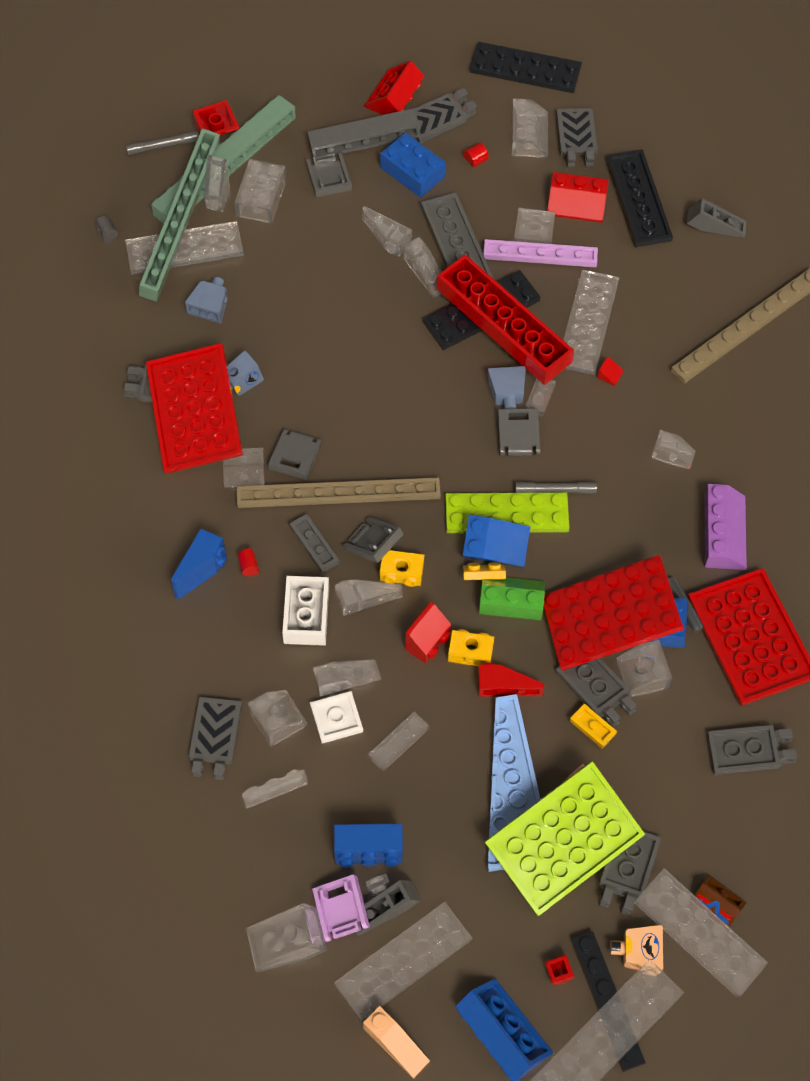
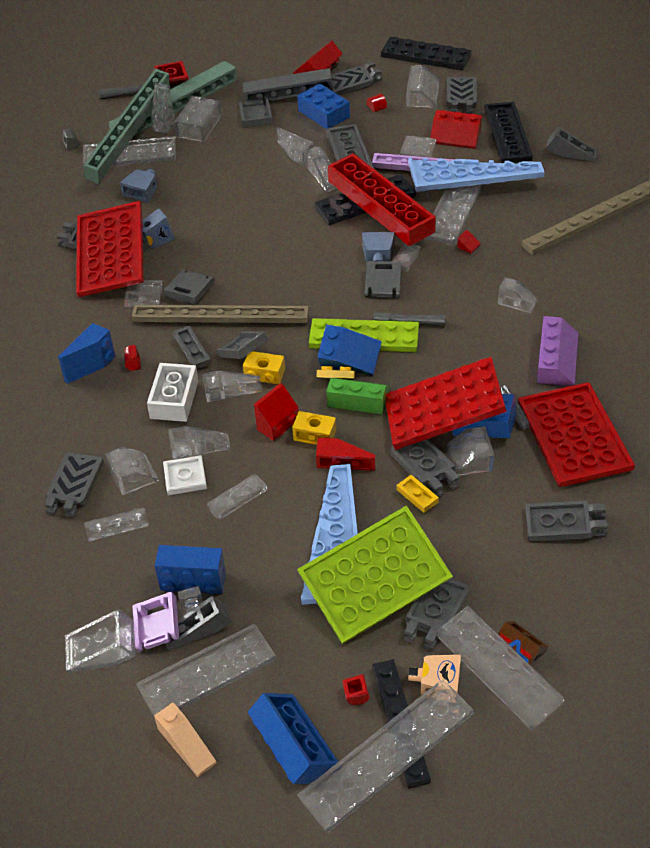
camera: 10 degrees right, 15 degrees down
none -> light blue wing [408,157,545,192]

